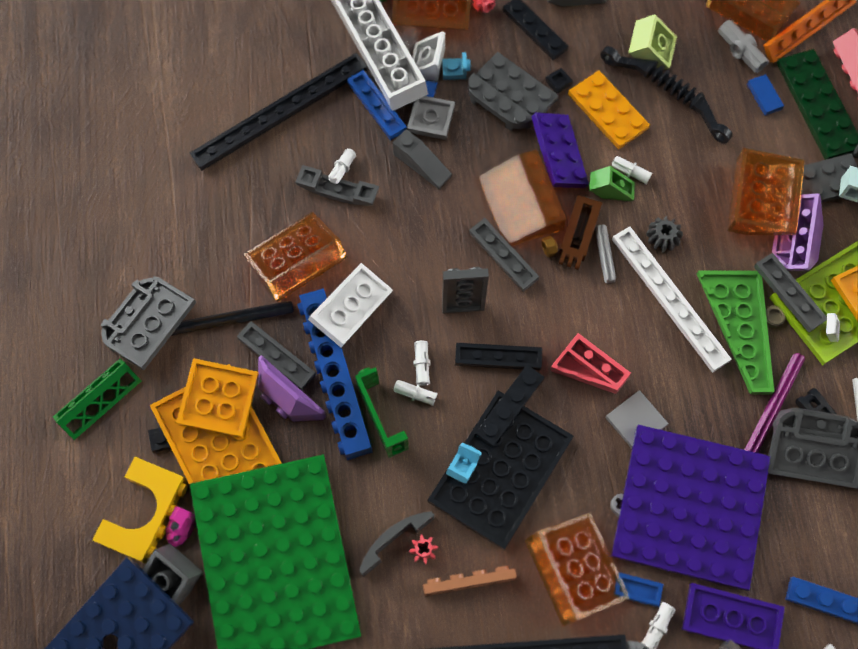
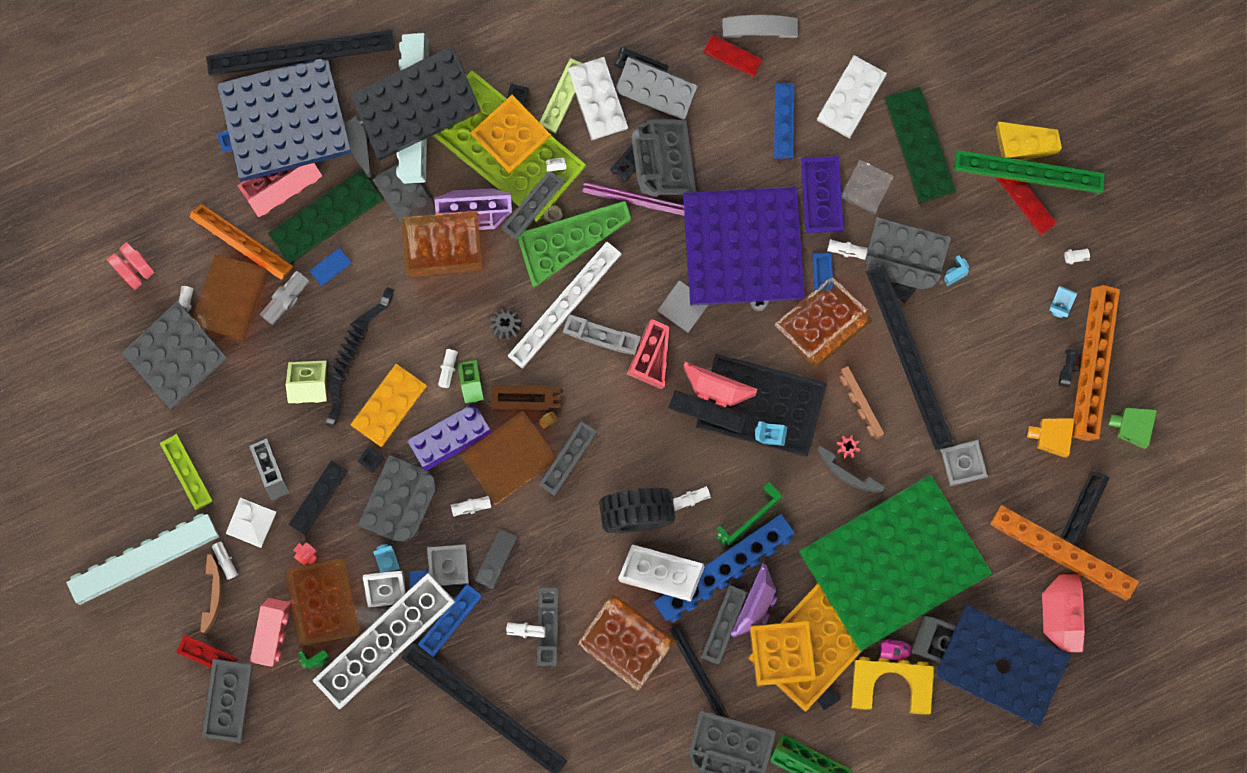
camera: 105 degrees left, 10 degrees up
white axle [394,380,438,406] -> none
dark grey plate [442,267,489,313] -> none
black plate [455,343,542,370] -> none
light grey axle [595,224,616,284] -> none
none -> white pin [451,496,491,517]
none -> light grey slope [563,314,641,355]
none -> black tyre [599,488,676,533]
none -> coral wedge [684,362,757,407]

